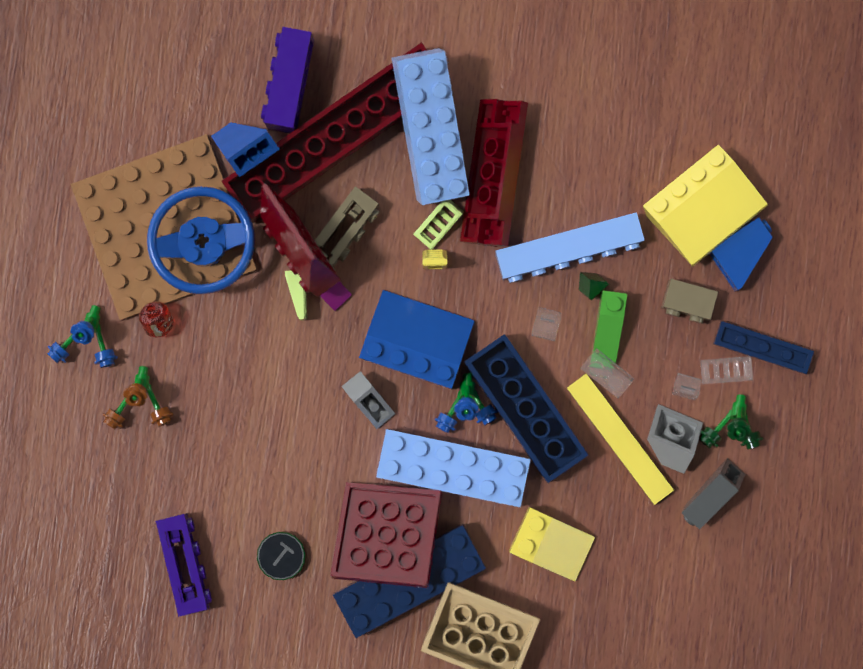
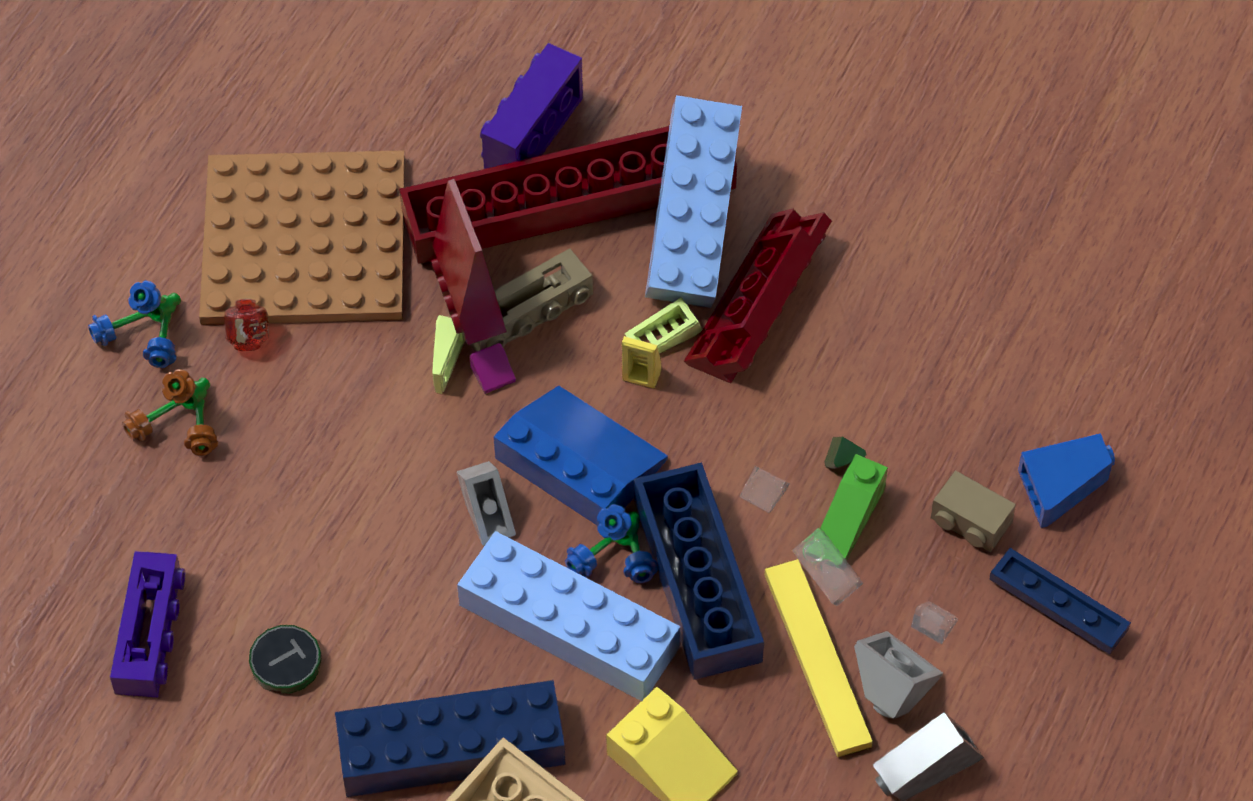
camera: 20 degrees right, 30 degrees down
blue piece [147,186,255,294] -> none
blue slope [211,122,279,177] -> none
dark red plate [330,482,442,588] -> none
light blue brick [495,212,644,283] -> none
light yellow slope [643,145,768,267] -> none
dark green plant [699,394,764,450] -> none
clear slope [700,356,753,384] -> none

